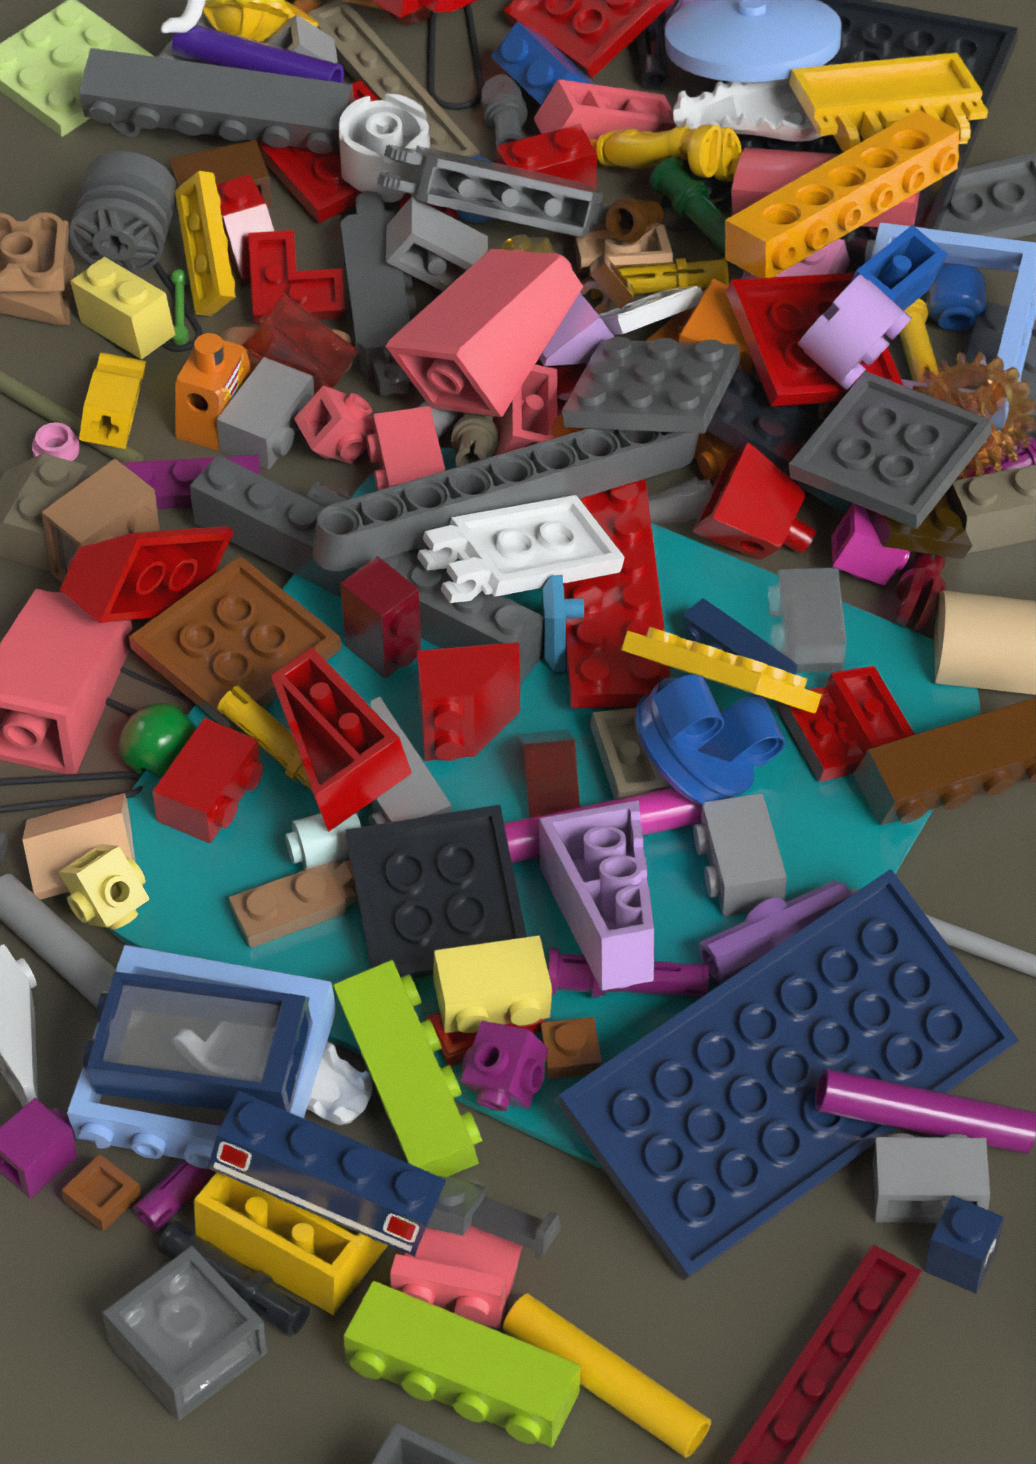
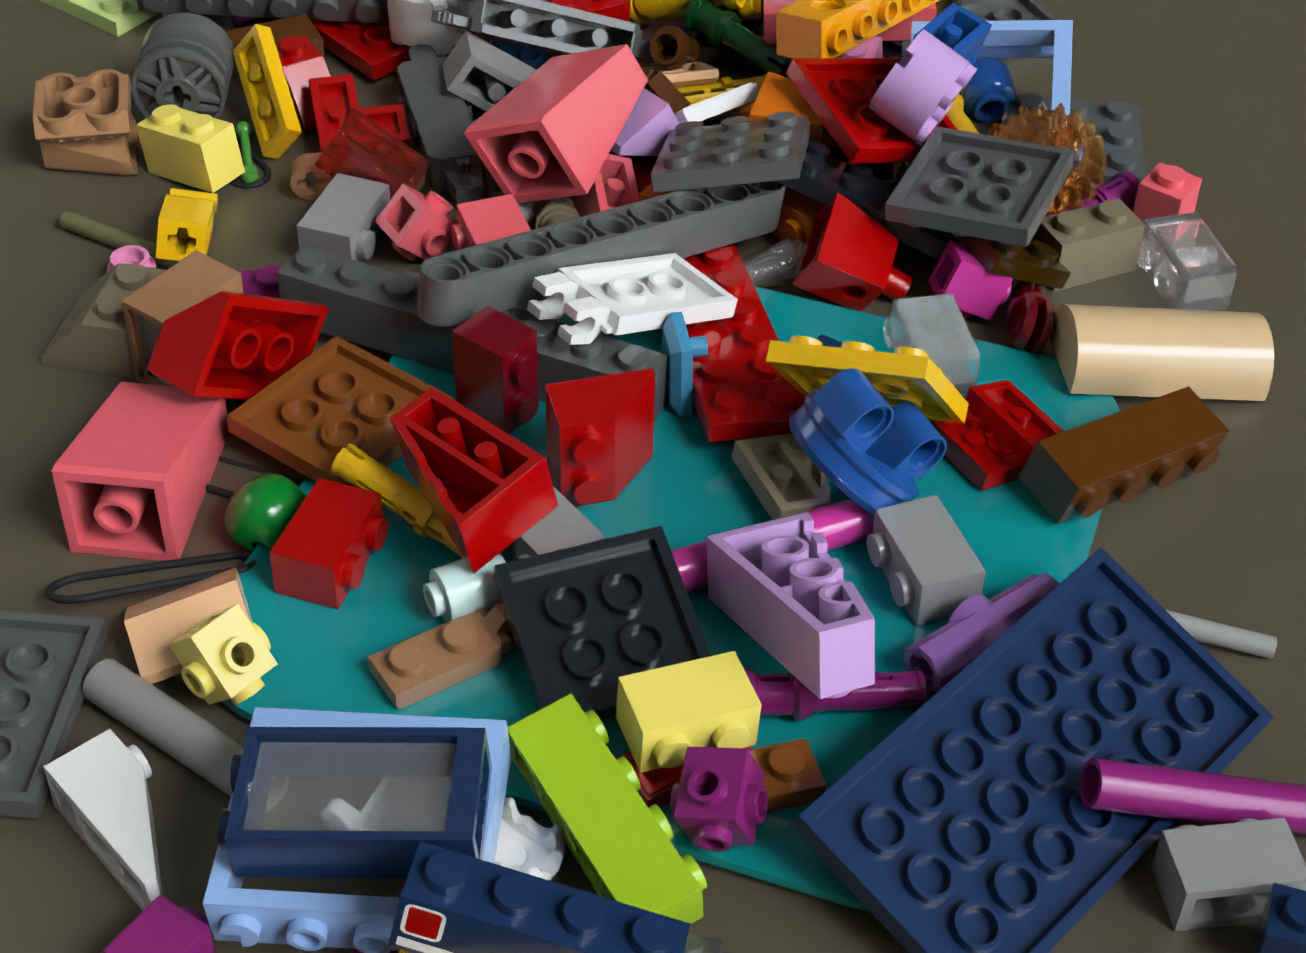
camera: 10 degrees left, 10 degrees down
orange torso [175,333,252,451] -> none
clear red slope [518,729,580,818] -> none

